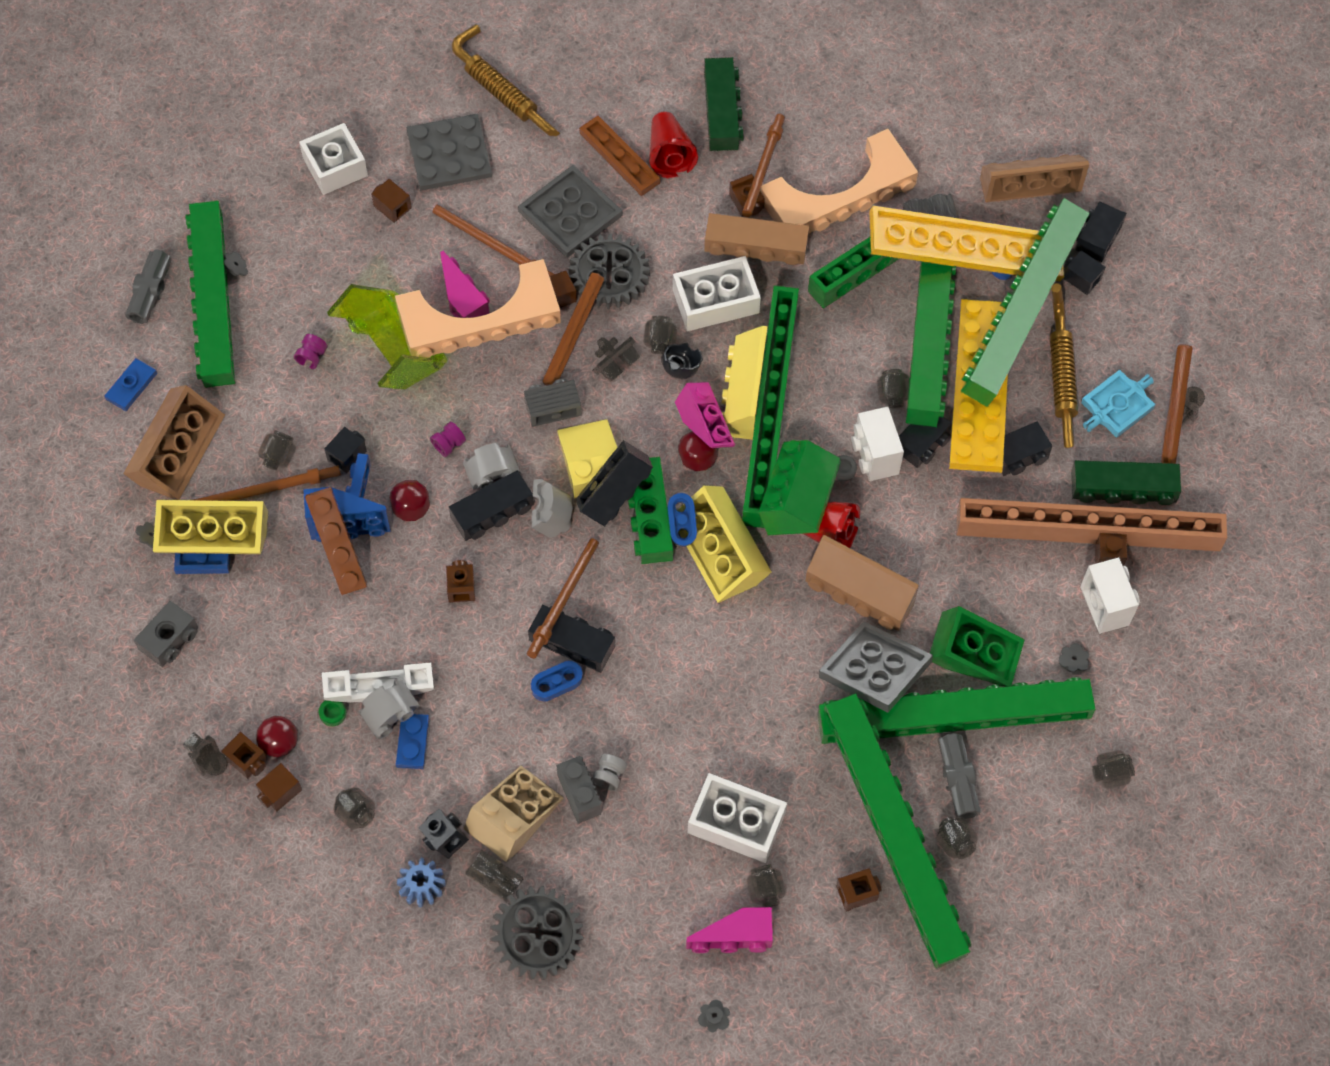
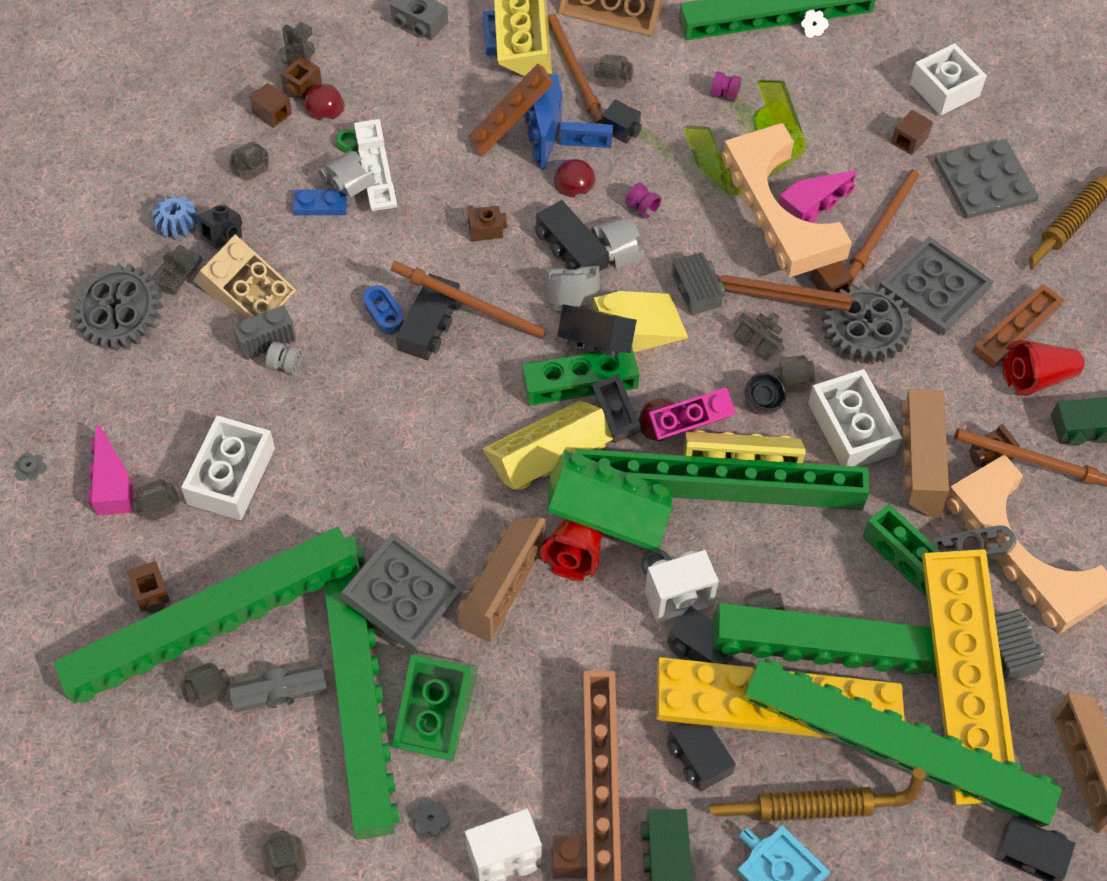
camera: 85 degrees right, 5 degrees down
blue plate [667,493,697,547] -> none
black brick [1063,251,1106,295] -> none
none -> black brick [592,374,641,443]
none -> dark grey beam [930,525,1017,557]

